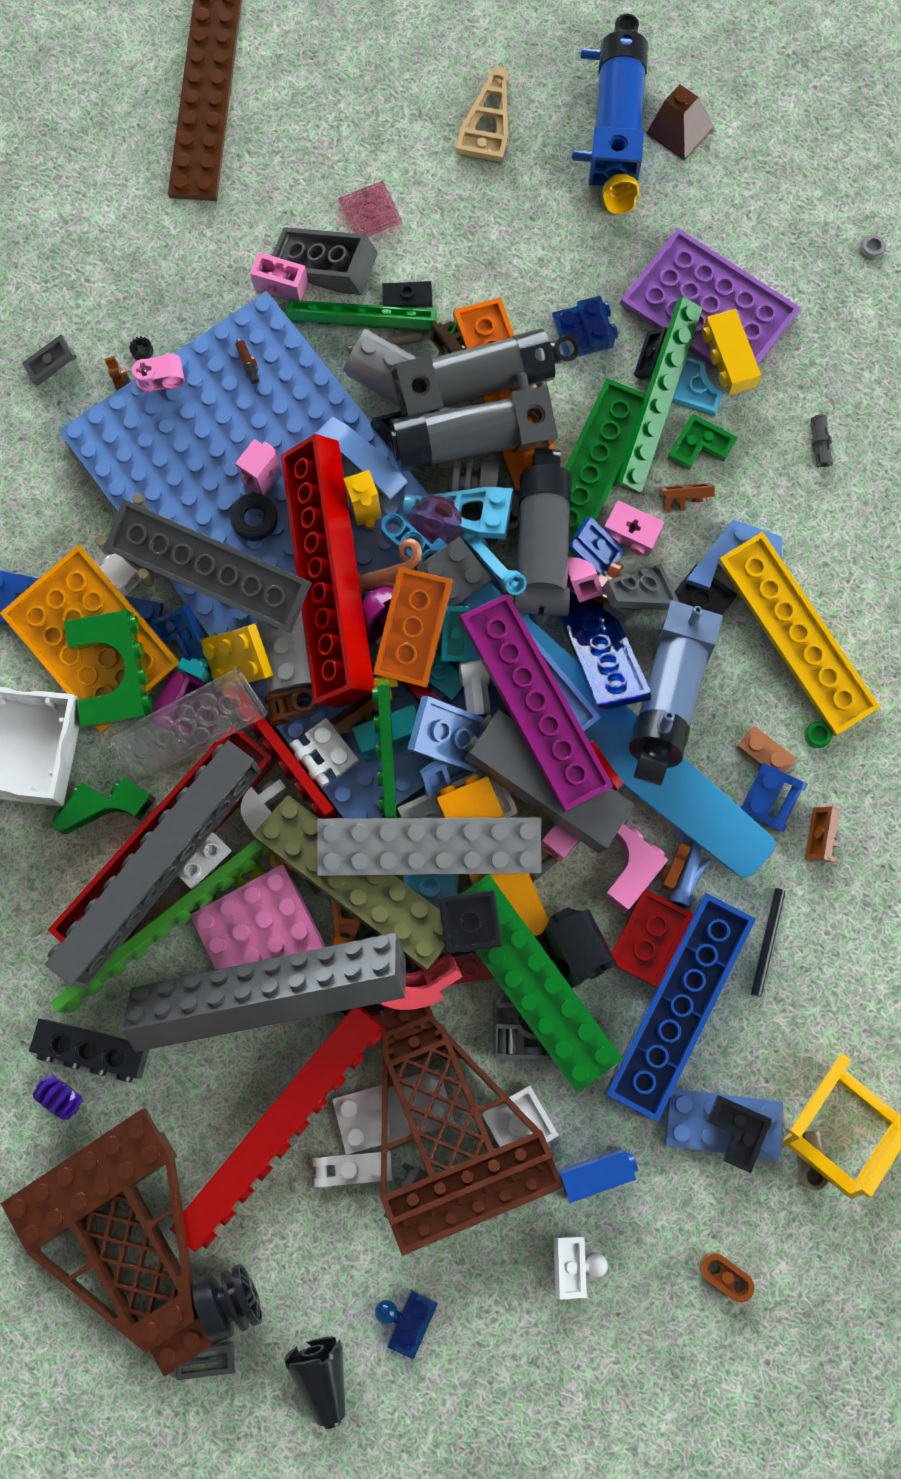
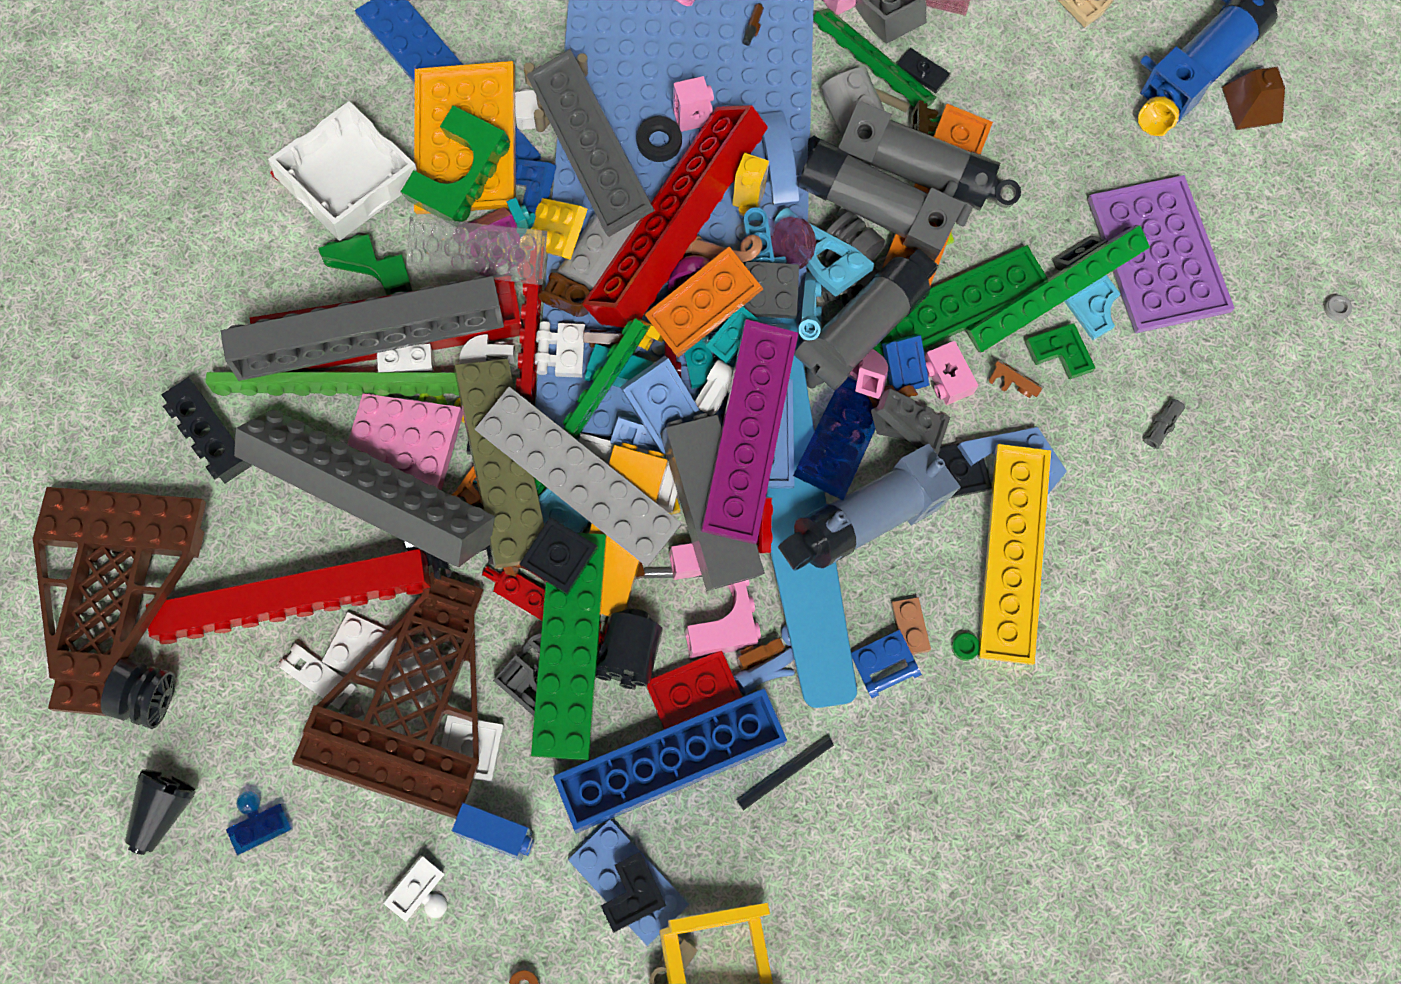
camera: 30 degrees right, 5 degrees down
dark purple gear [33,1075,83,1120] -> none
dark grey tile [176,1341,236,1380] -> none
coral arch [380,954,463,1010] -> none
clear blue plate [552,296,618,357] -> none
yellow brick [702,309,762,395] -> none
dark orange plate [805,806,840,862] -> none

